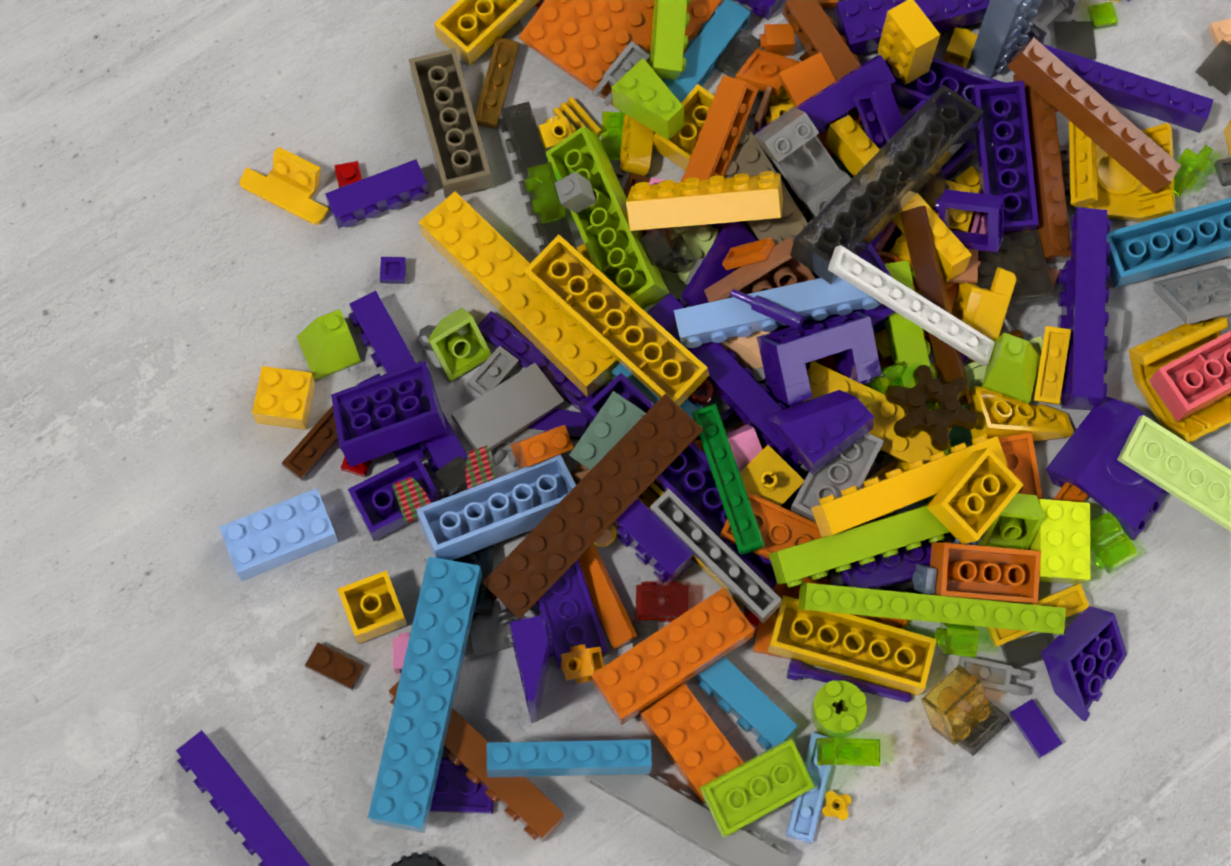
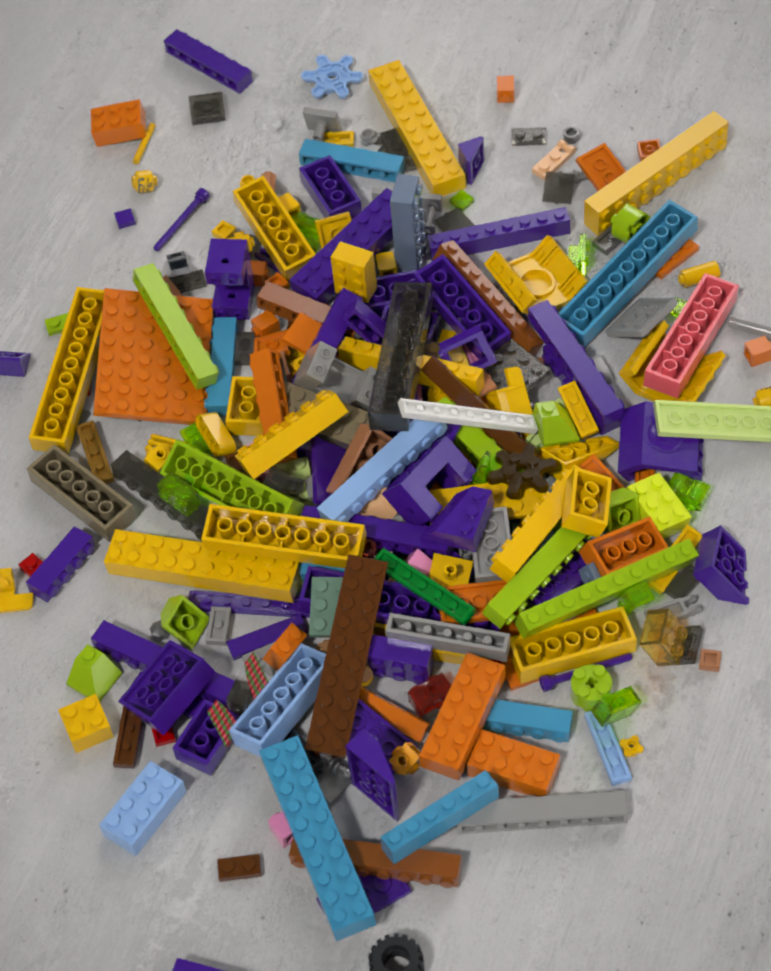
camera: 25 degrees left, 15 degrees down
yellow brick [337,570,407,644] -> none
dark purple plate [380,257,406,284] -> none
light grey tile [451,363,564,451] -> none
light grey brick [555,172,596,213] -> none
light grey hinge [592,41,650,106] -> none
lime wedge [611,58,685,140] -> none
lime tile [699,738,815,837] -> none
orange tile [722,238,775,270] -> none
dark purple axle [730,289,805,330] -> none
dark orange brick [1007,37,1181,193] -> none
dark purple tile [1009,699,1063,759] -> none
none -> nougat tile [699,649,721,672]

